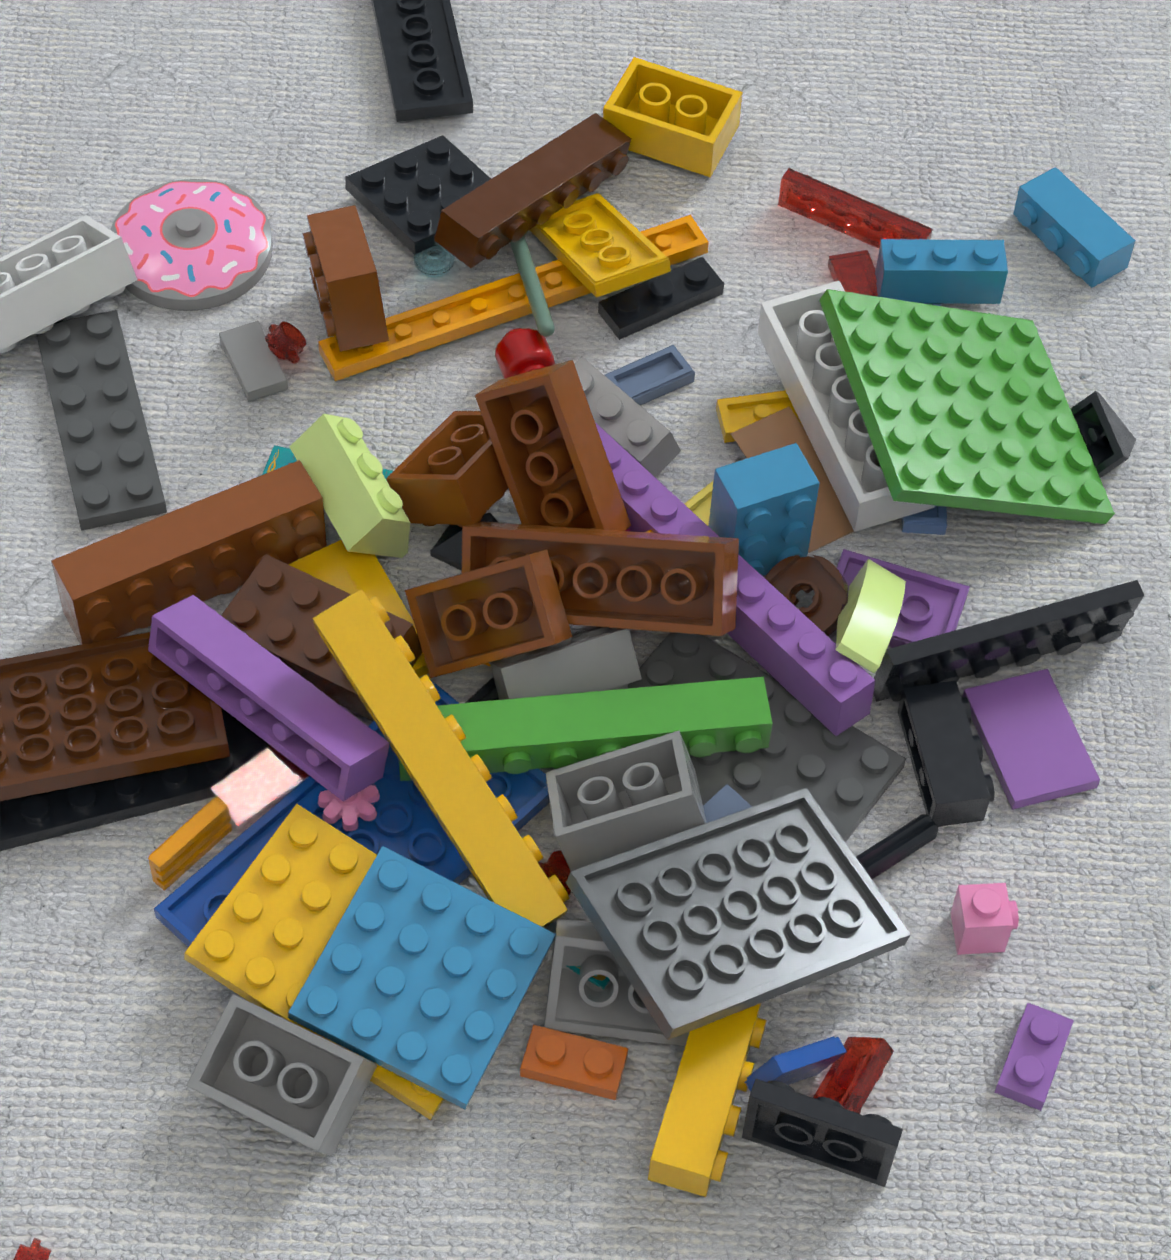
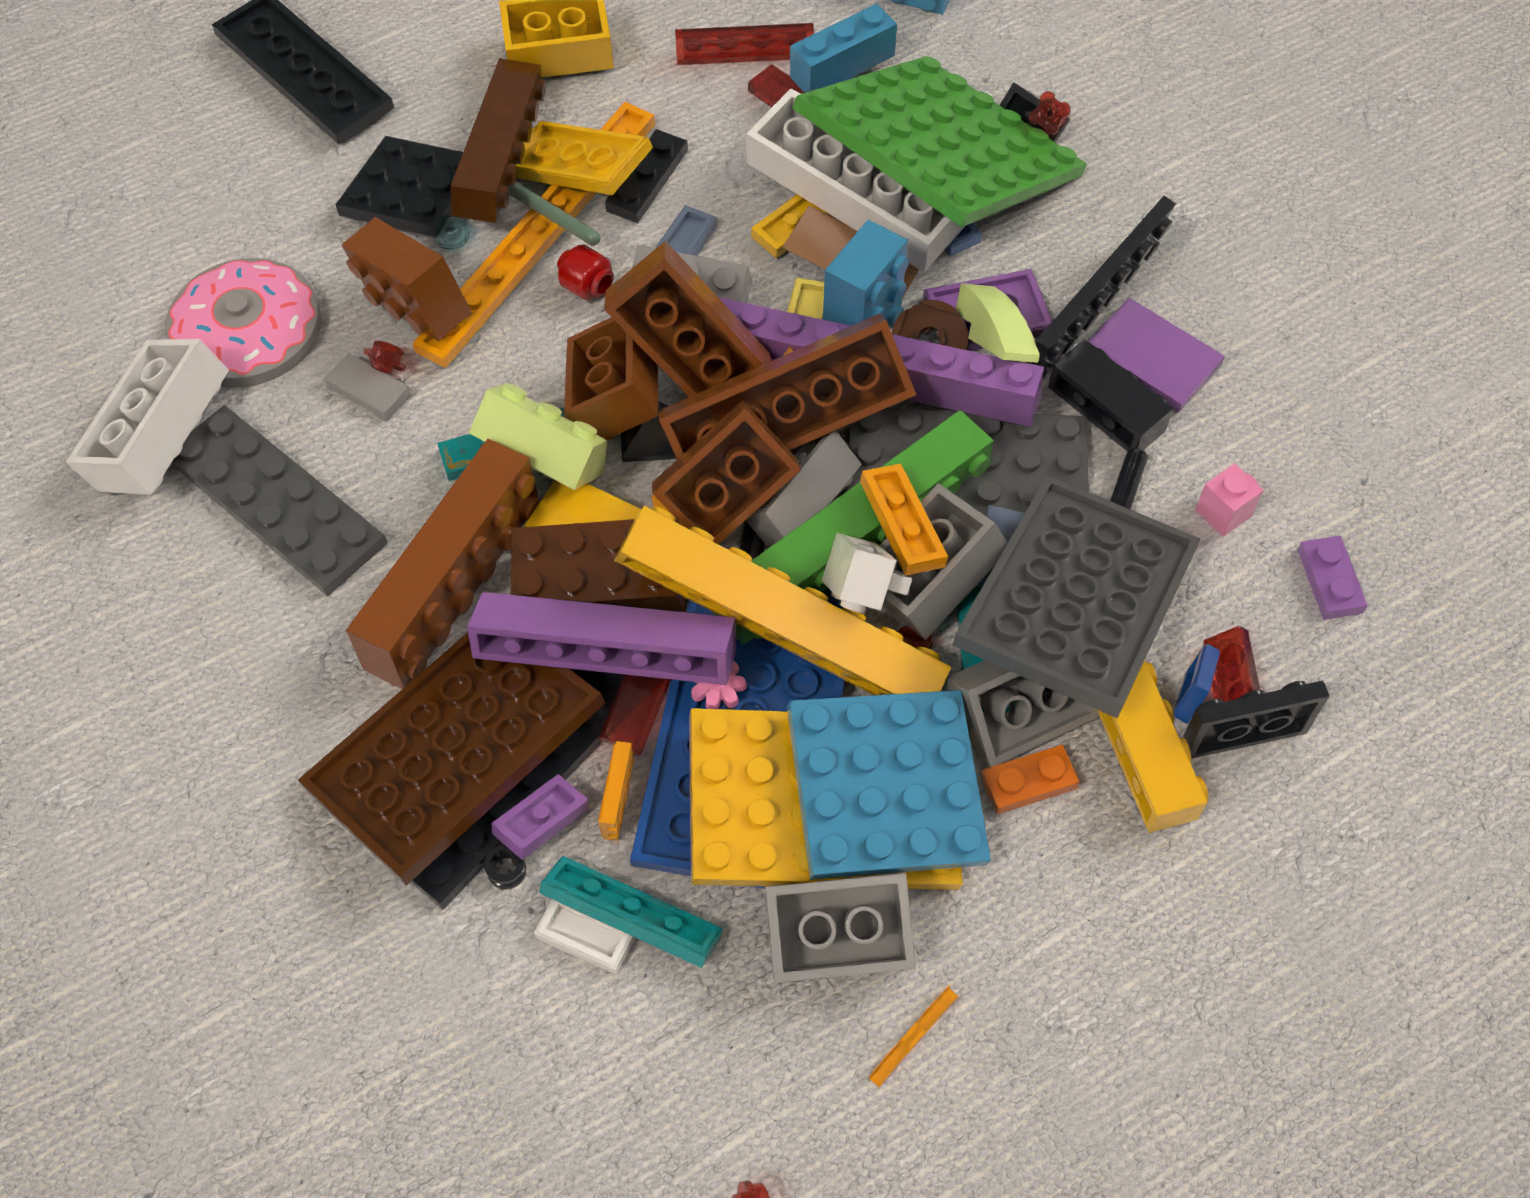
camera: 30 degrees left, 5 degrees up
none -> black bush [484,844,527,890]
none -> medium lavender plate [492,774,589,860]
none -> white tile [534,899,635,975]
none -> teal tile [539,855,723,968]
none -> white brick [822,533,912,613]
none -> light orange plate [860,464,948,576]
none -> light orange piece [869,985,959,1088]
none -> clear red plate [1029,91,1071,135]

